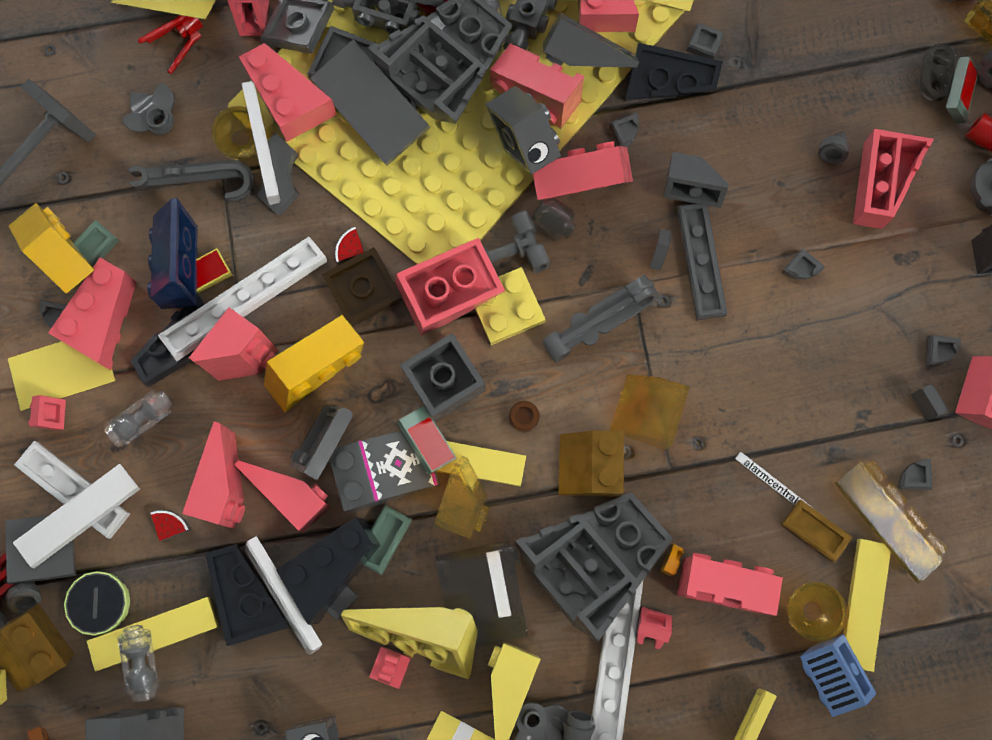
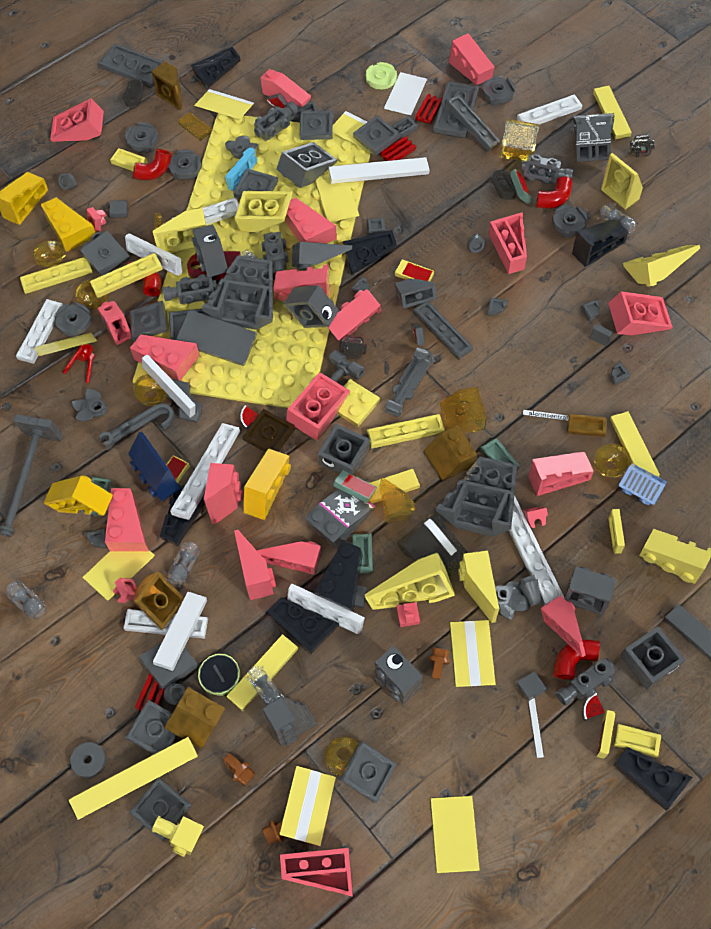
camera: 30 degrees left, 15 degrees down
red tile [150,510,192,542] -> none
dark grey container [289,404,352,480] -> none
reddish brown tile [509,401,540,433] -> none
light orange tile [660,543,684,576] -> none
clear yellow windscreen [834,460,948,584] -> none
none -> pearl gold slope [133,572,184,630]
none -> light yellow tile [367,414,445,449]
none -> red tile [395,259,434,281]
none -> sand green tile [481,438,520,469]

